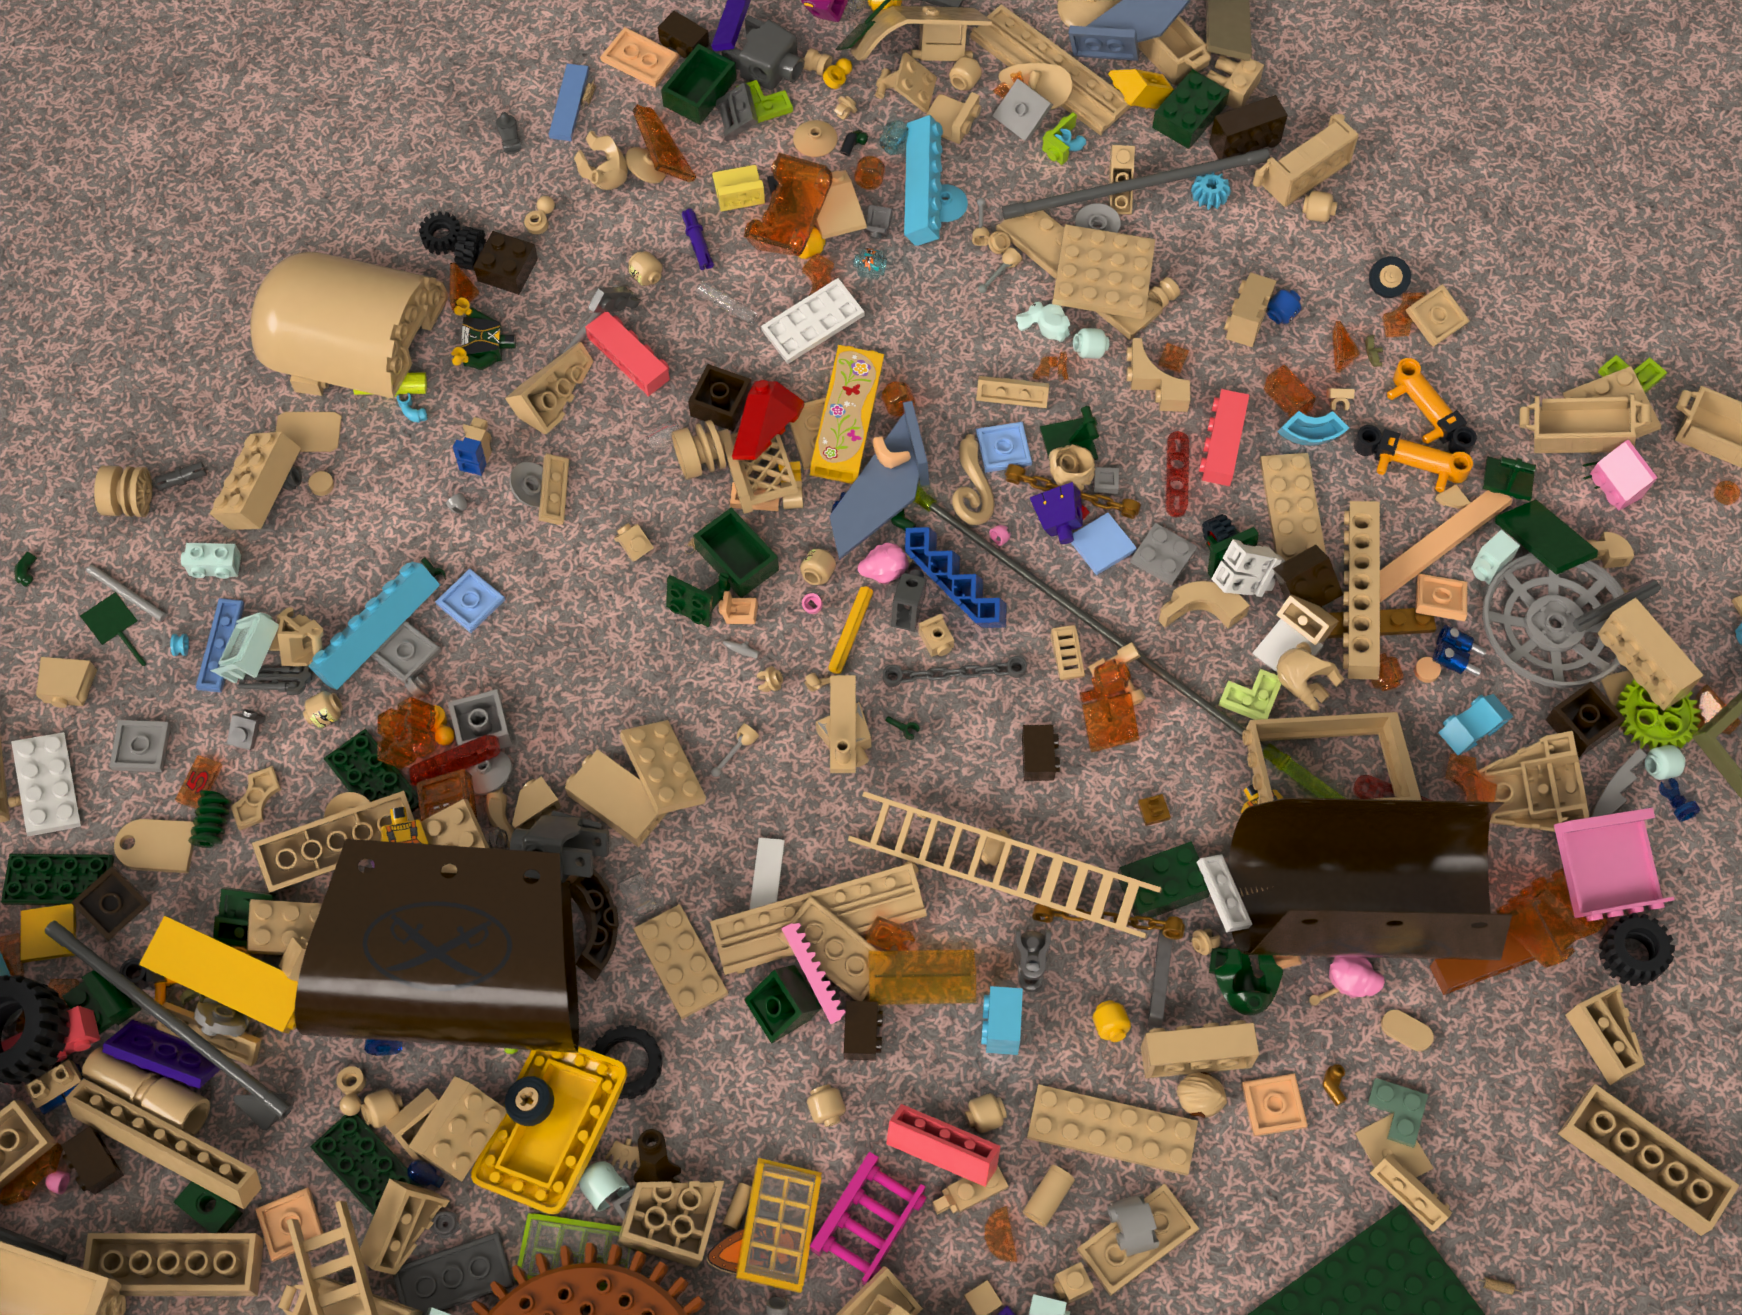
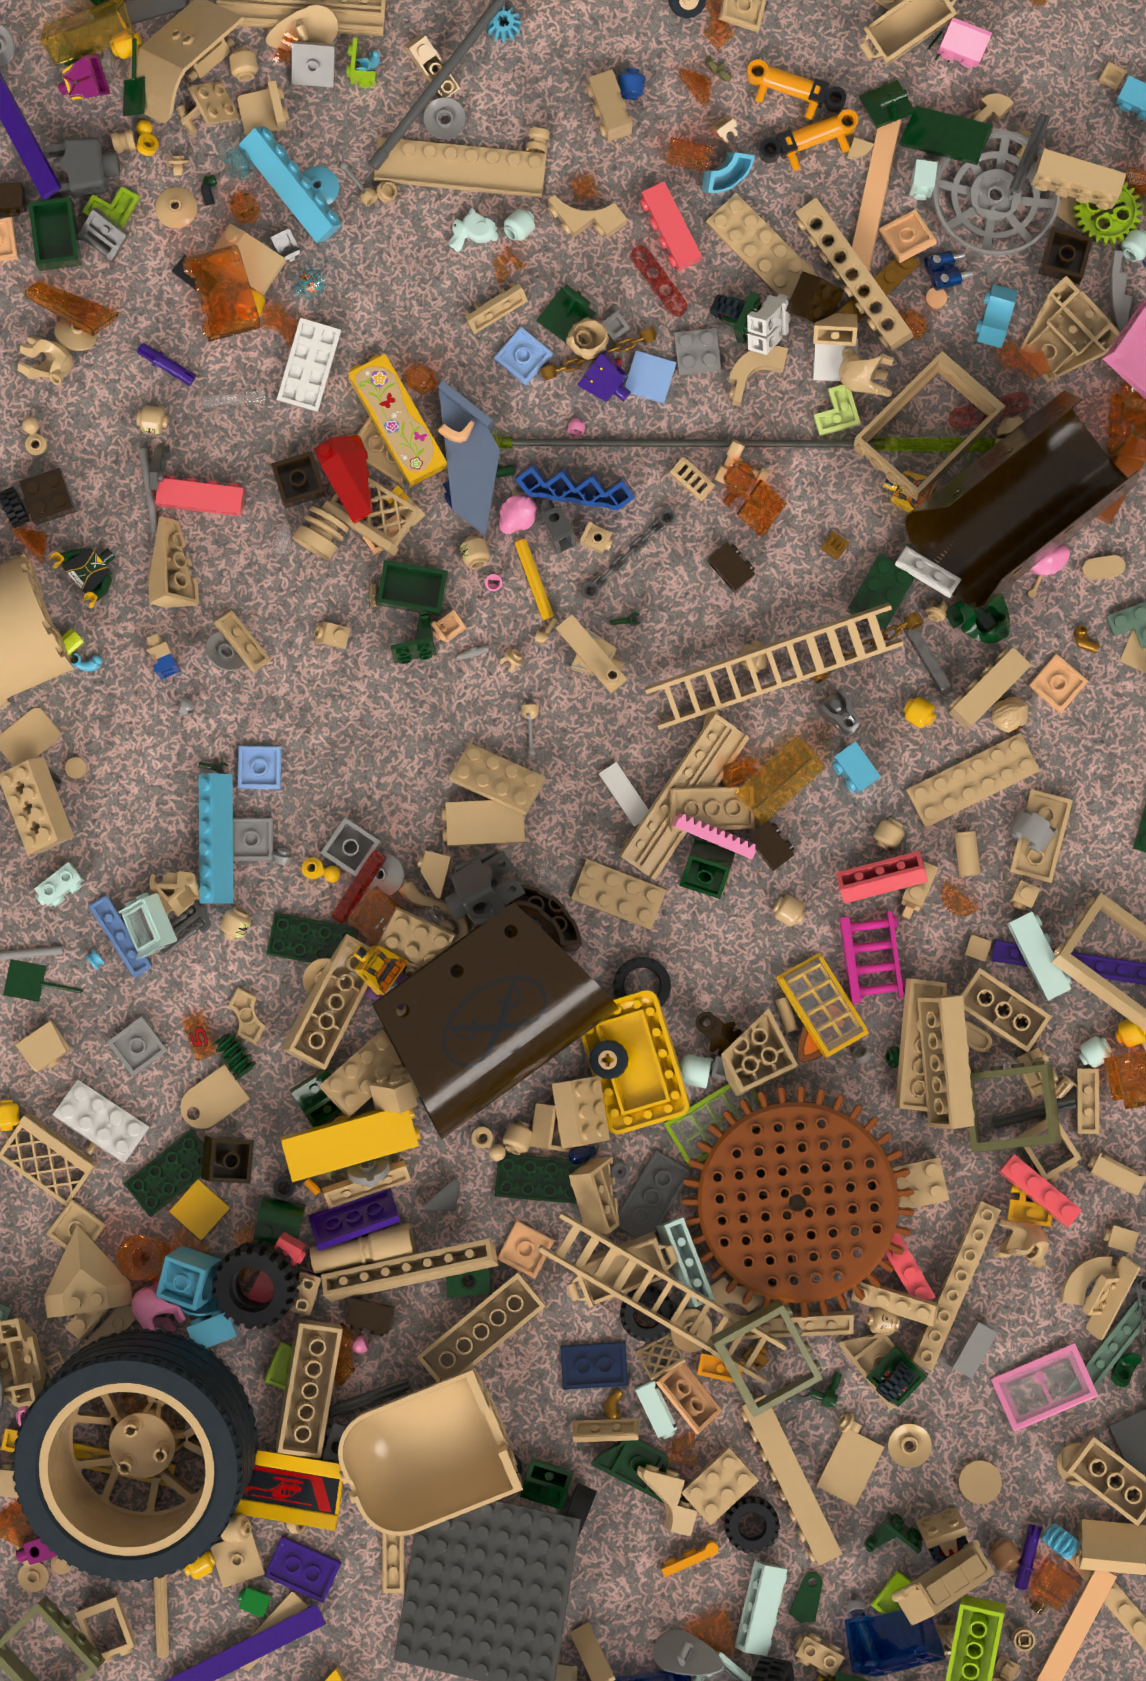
camera: 40 degrees left, 20 degrees up
dark grey piece [45,921,293,1119] -> none
flat silver bracket [227,709,265,750] -> none
clear orange brick [377,697,436,769] -> none
tan piece [605,1138,640,1170] -> none
light yellow bracket [712,165,765,211] -> none
tan plant [952,434,995,525] -> none
hinge [978,247,1022,293] -> none
tan plate [1052,224,1156,320] -> none

